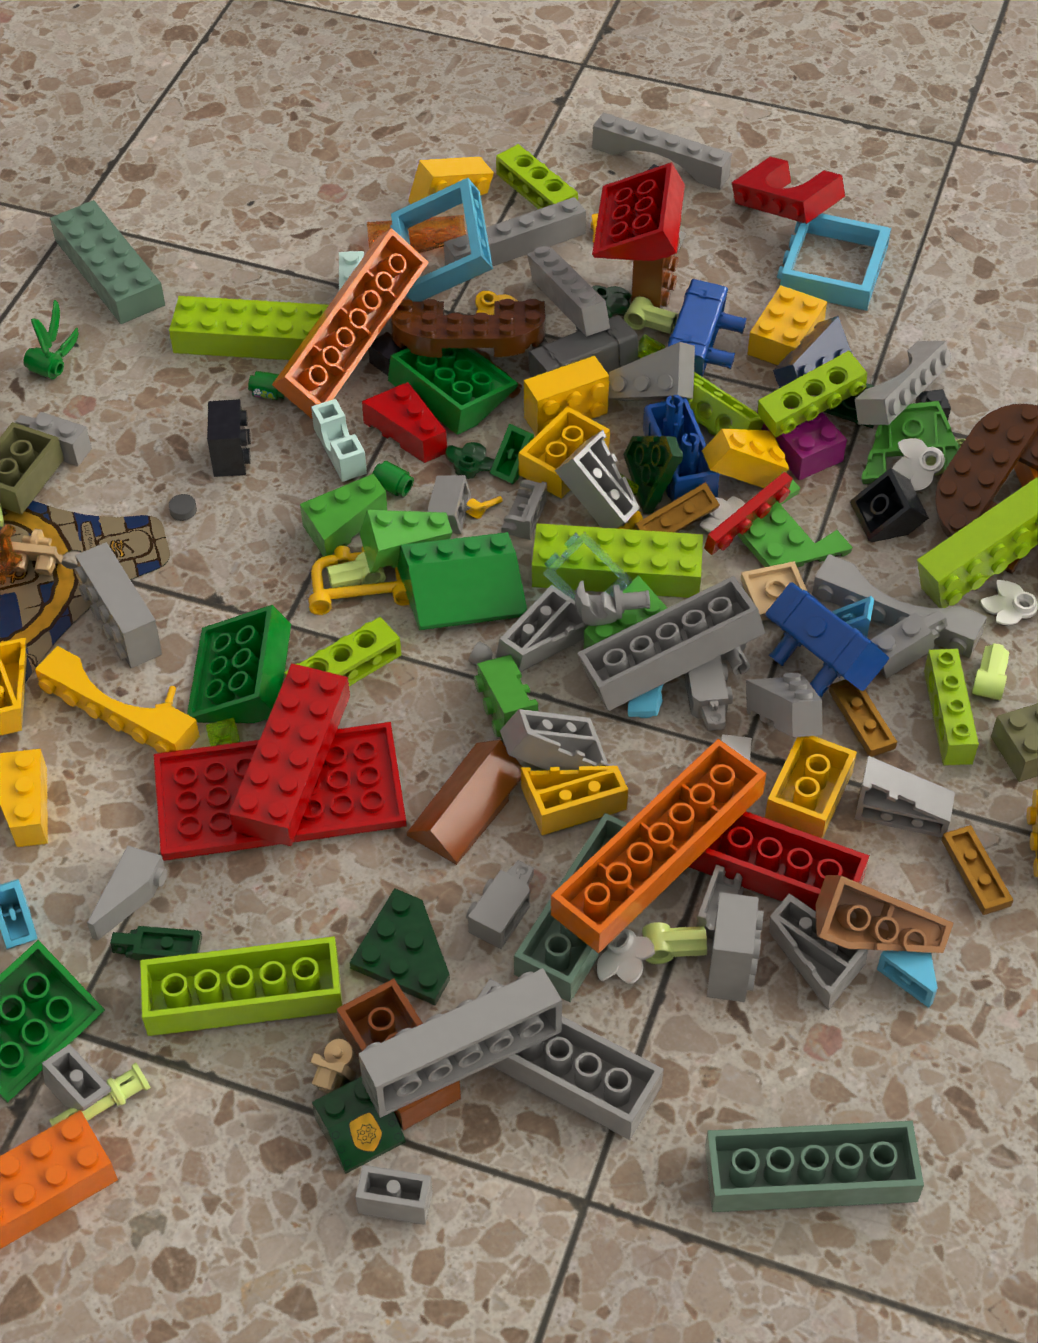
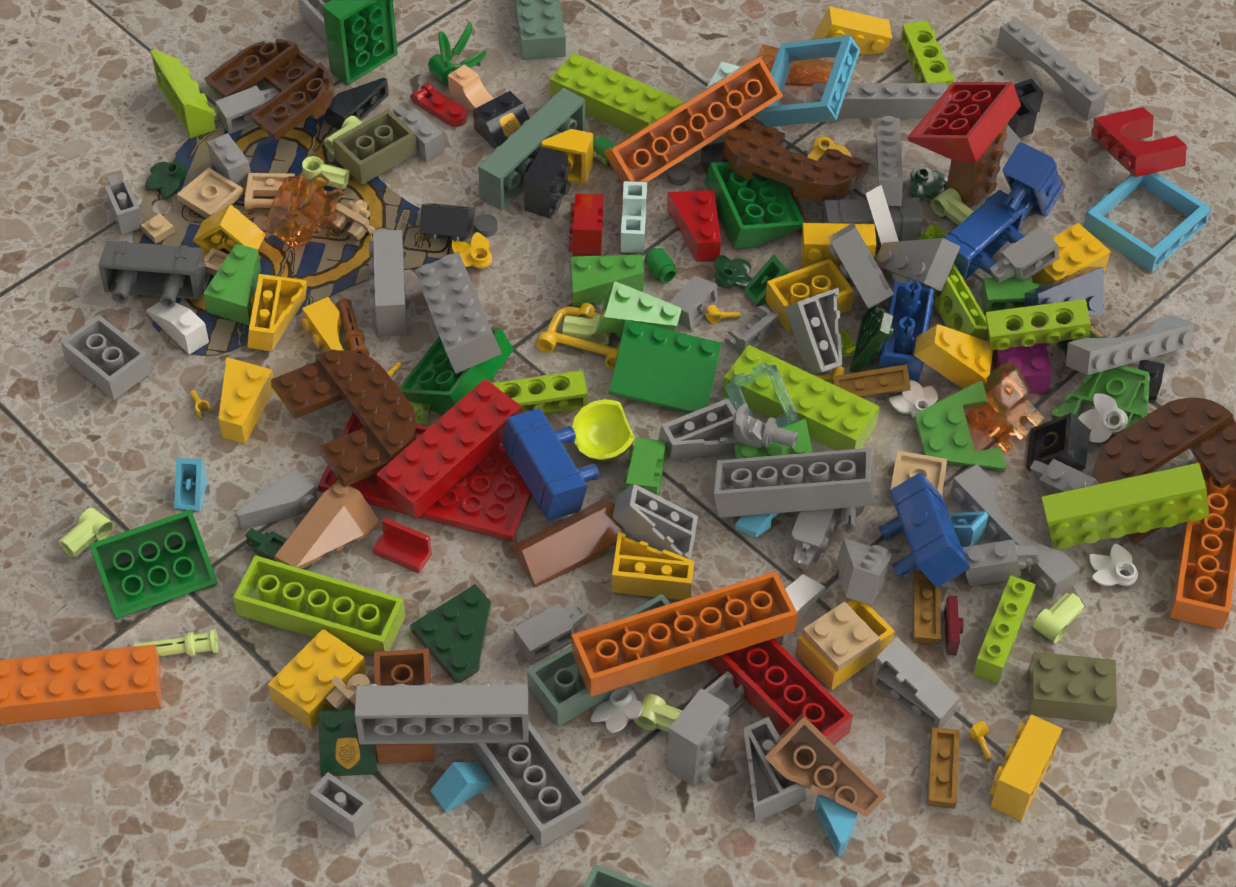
camera: 25 degrees right, 0 degrees up
light grey slope [42,1044,111,1111] -> none
light grey hinge [468,641,493,665] -> none
red plate [704,472,793,555] -> none
none -> yellow brick [268,629,367,730]
none -> reddish brown plate [271,349,416,487]
none -> medium nougat wedge [274,480,379,569]
none -> dark orange pin [336,299,369,357]
none -> red panel [373,518,432,574]
none -> red plate [410,82,467,127]
none -> light grey brick [414,252,502,373]
none -> black slope [419,203,475,241]
none -> medium azure slope [430,762,493,813]
none -> light nougat arch [448,64,494,112]
none -> yellow plate [452,232,492,268]
none -> black slope [473,91,530,149]
none -> sand green brick [478,88,585,211]
none -> blue piece [502,408,599,521]
none -> yellow slope [541,129,593,185]
none -> red wedge [568,193,604,257]
none -> neon yellow cylinder [572,399,635,462]
none -> dark grey tile [667,163,691,185]
none -> tan plate [802,601,880,672]
none -> light grey wedge [828,223,894,309]
none -> white sticker [866,185,898,245]
none -> dark red plate [944,596,963,656]
none -> clear orange piece [965,363,1045,453]
none -> yellow hand [969,720,992,761]
none -> bright green hinge [980,277,1045,315]
none -> light grey hinge [990,226,1060,283]
none -> blue piece [1002,142,1063,224]
none -> light grey hinge [1030,459,1099,494]

